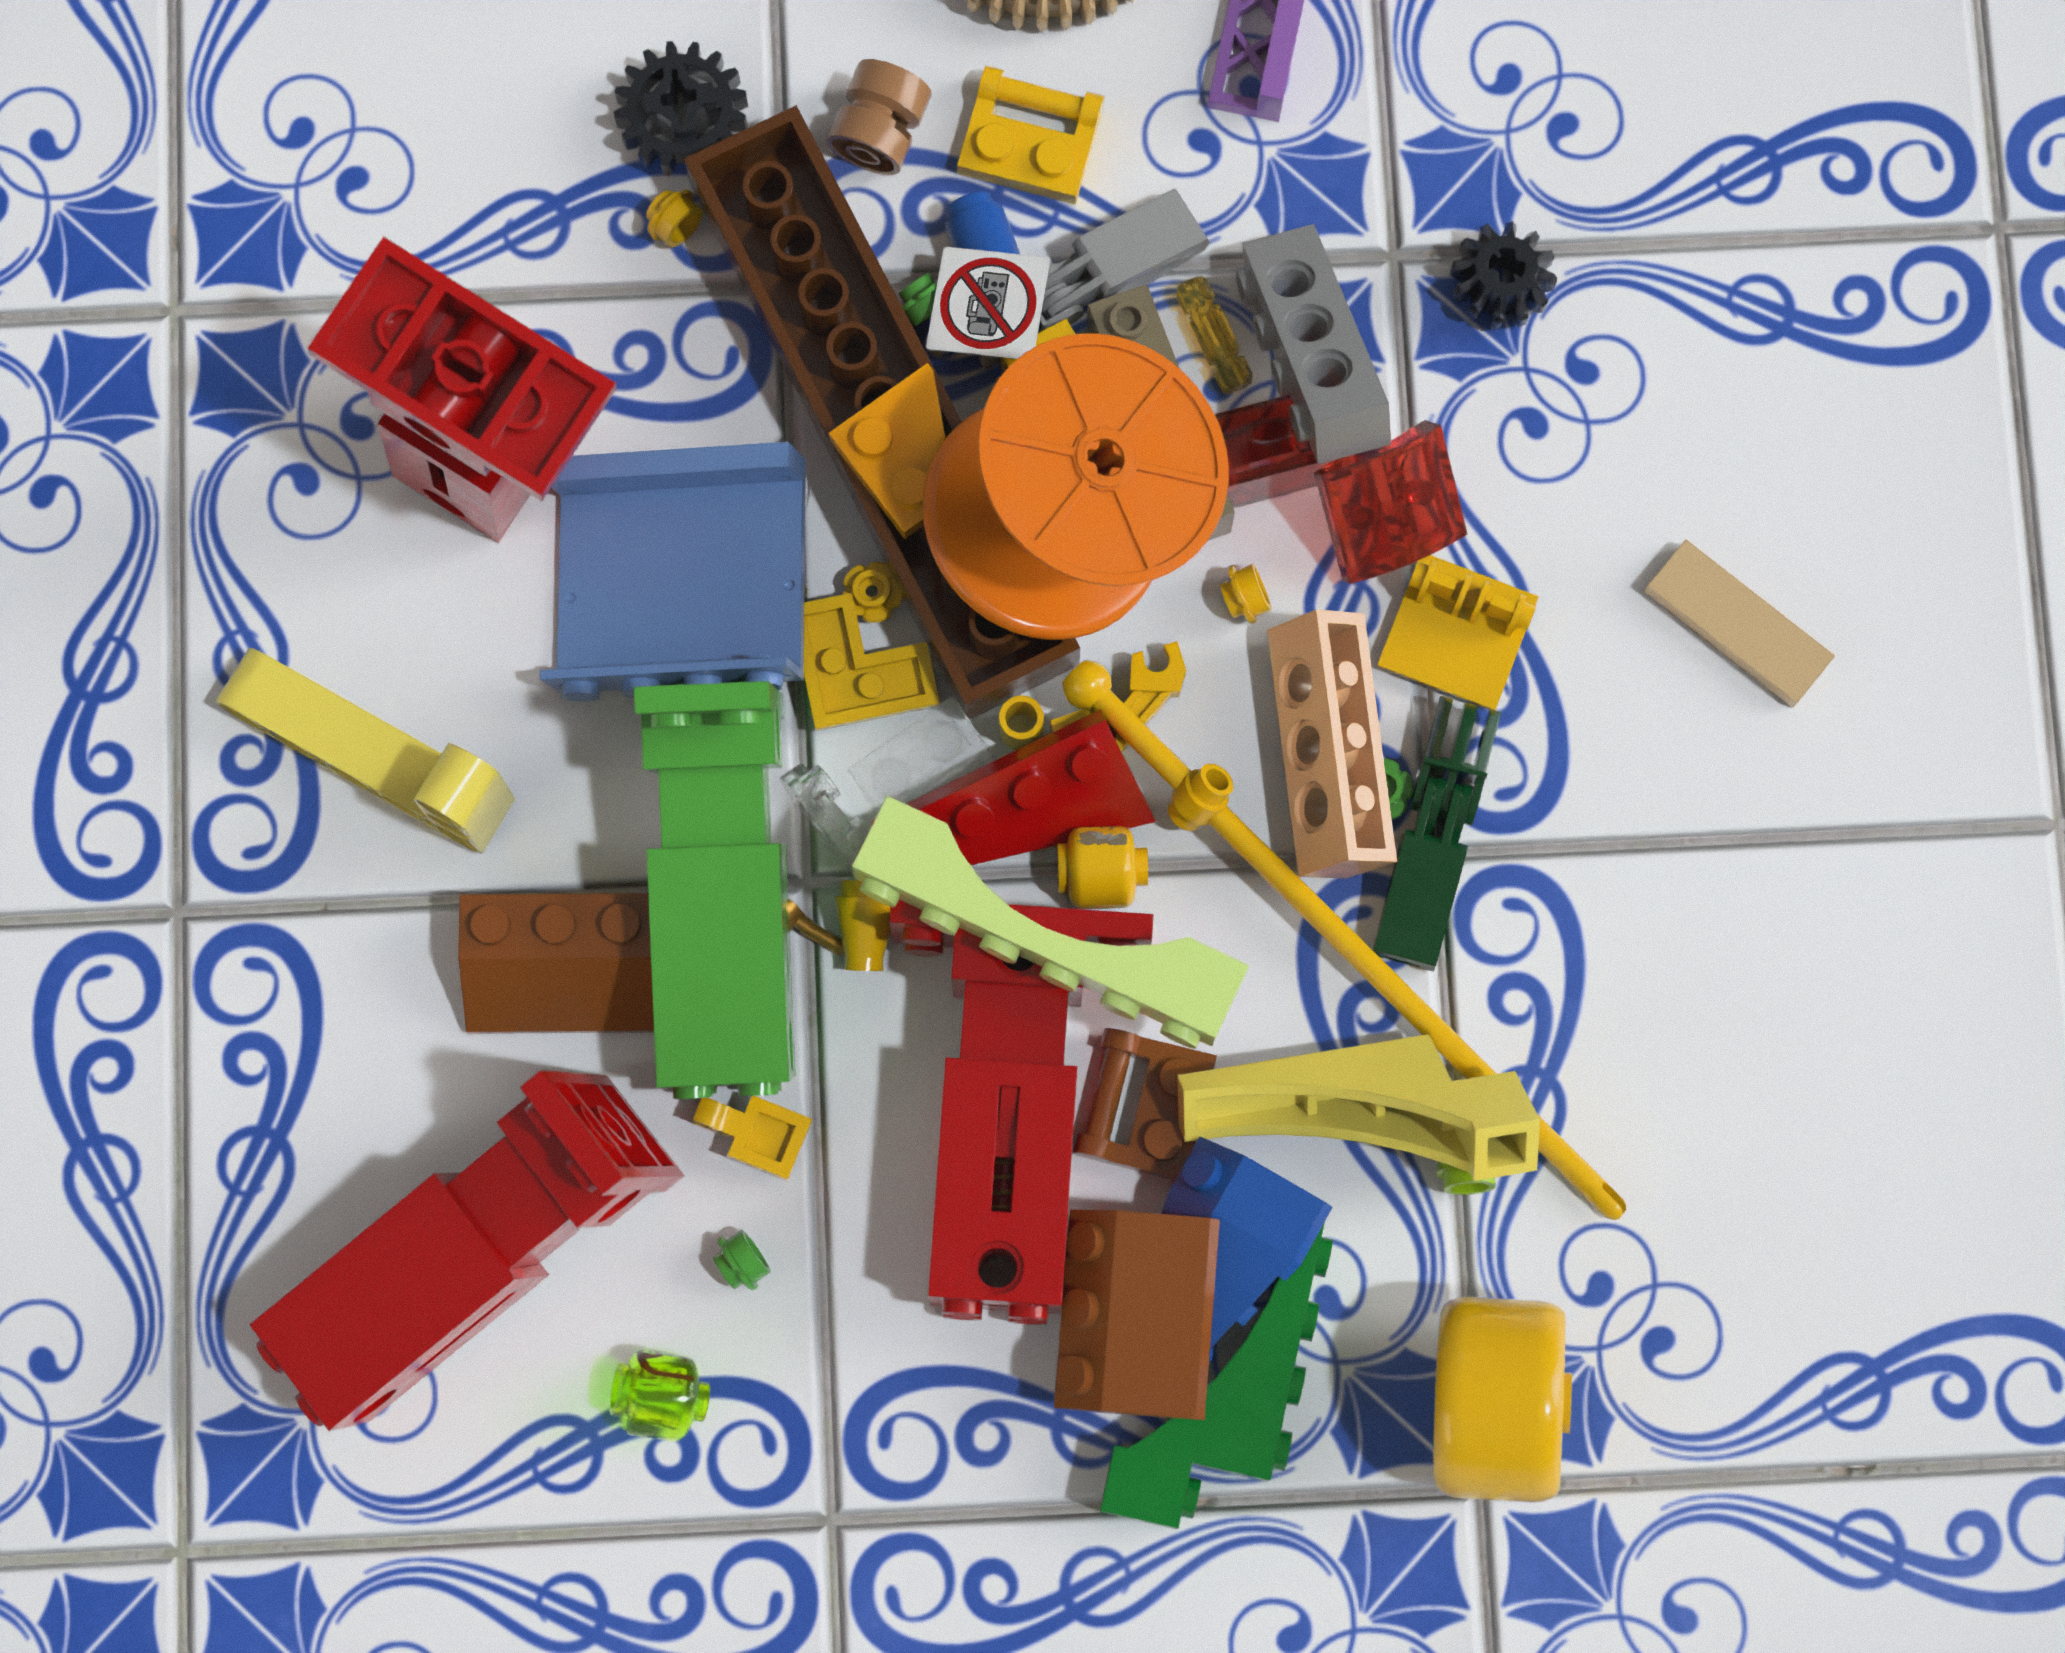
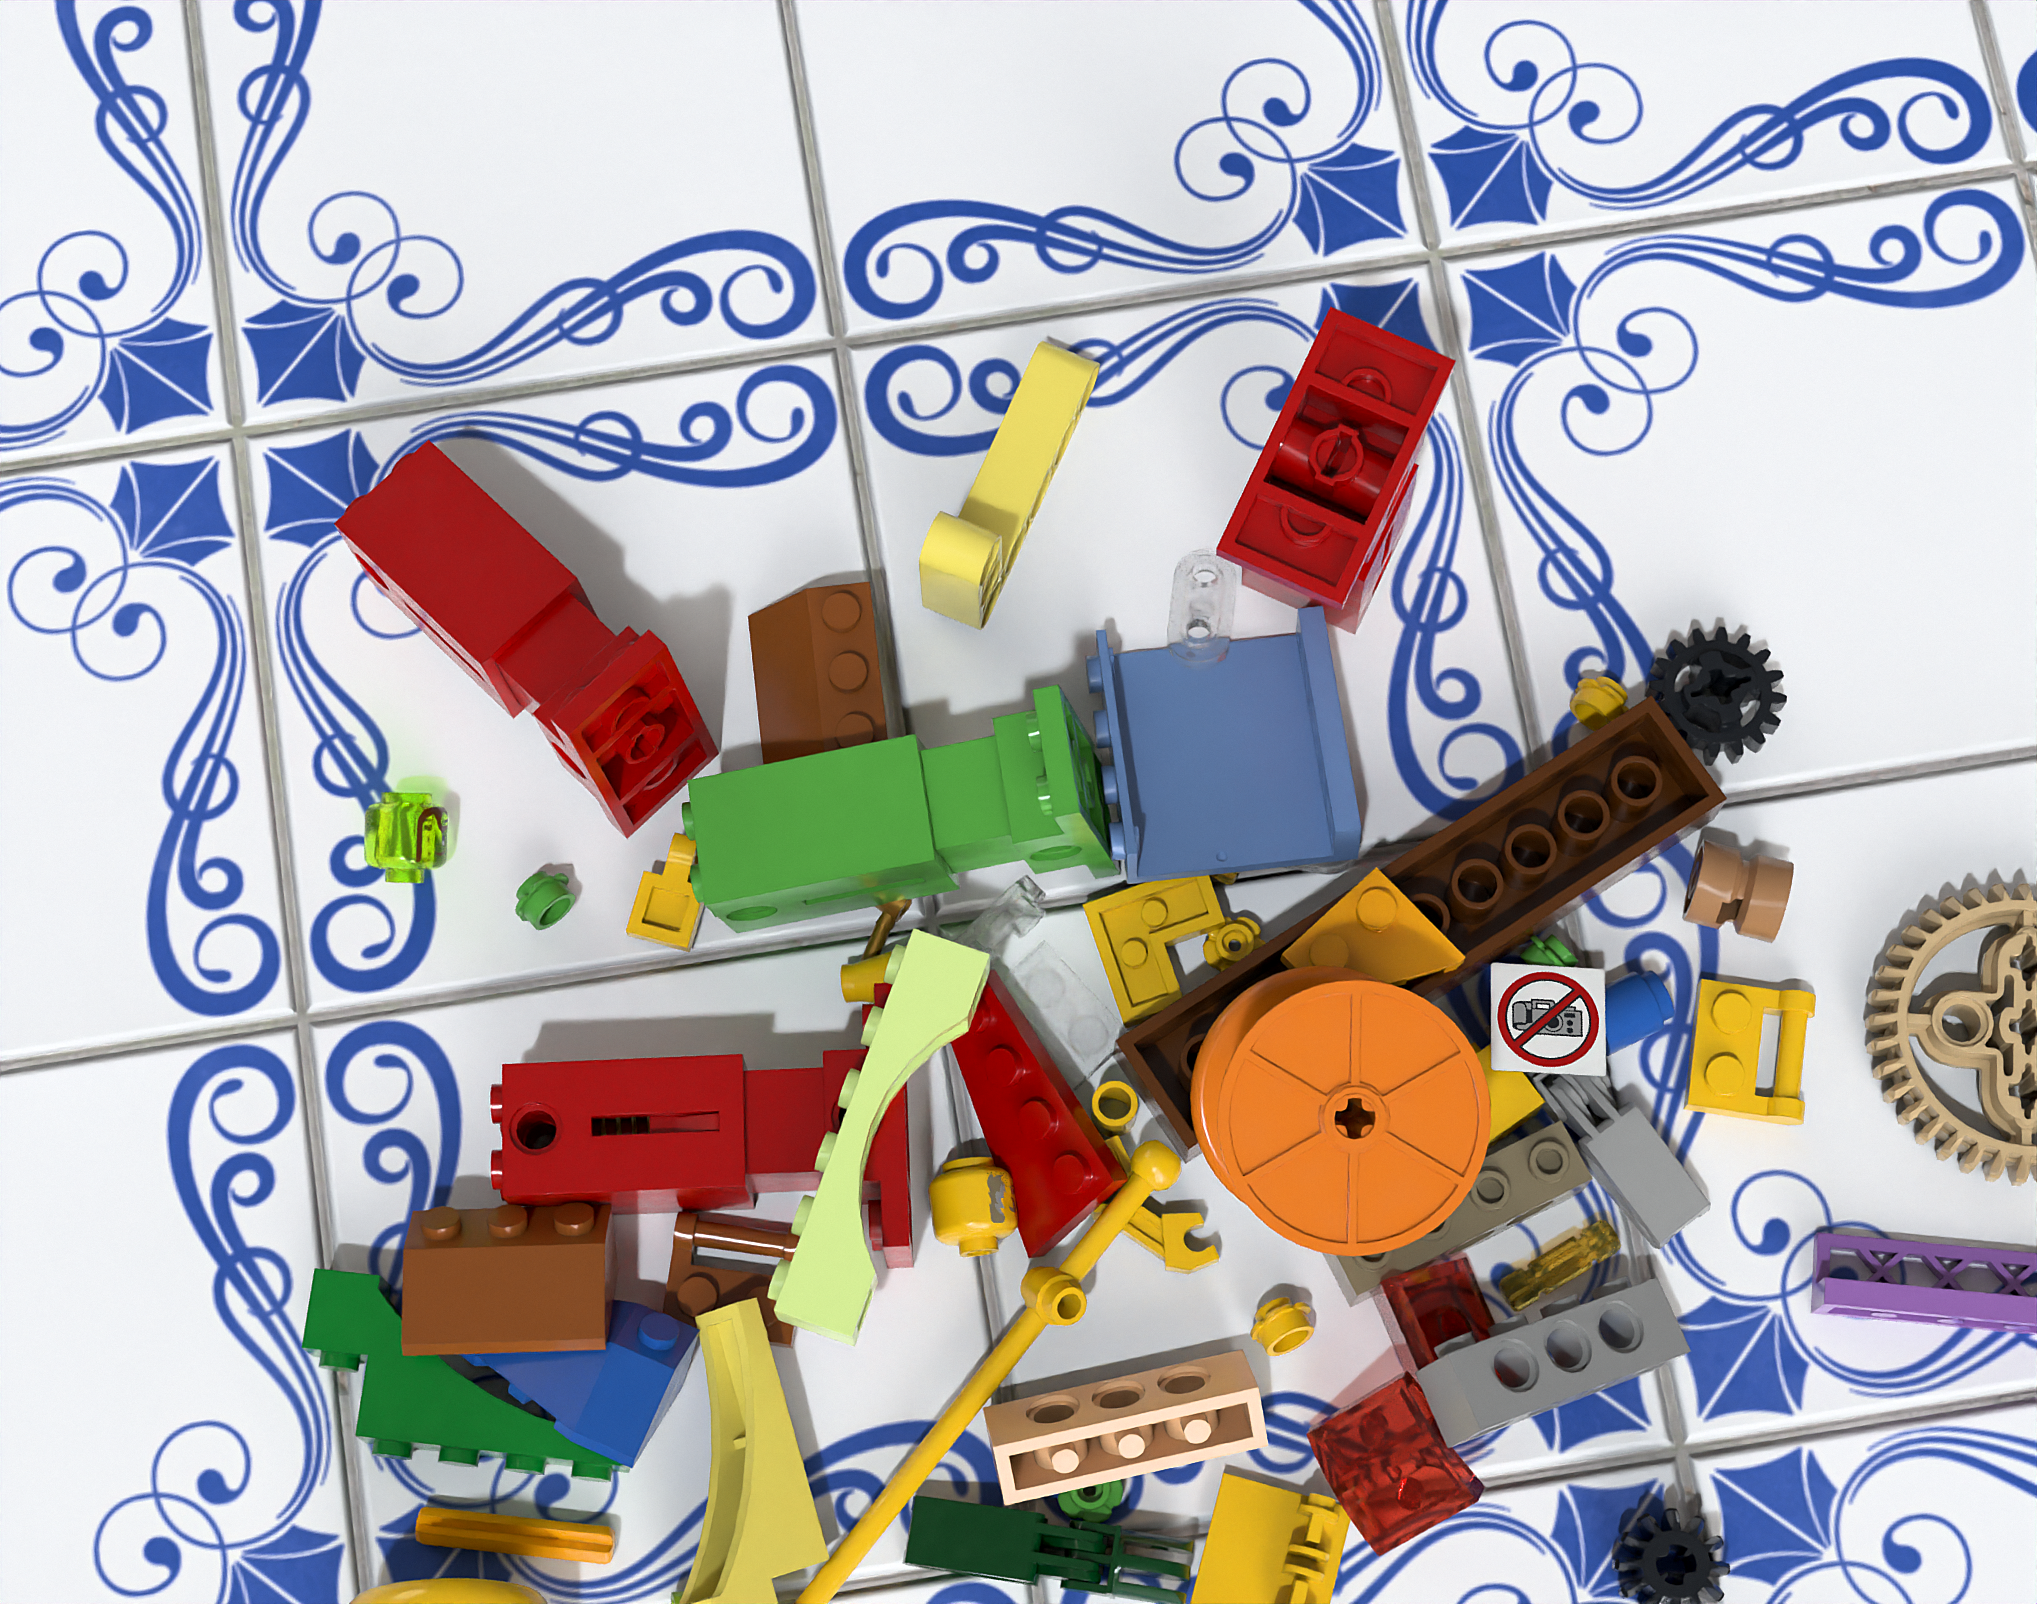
camera: 85 degrees right, 5 degrees down
none -> light orange axle [415,1506,615,1564]
none -> clear plate [1167,549,1237,671]

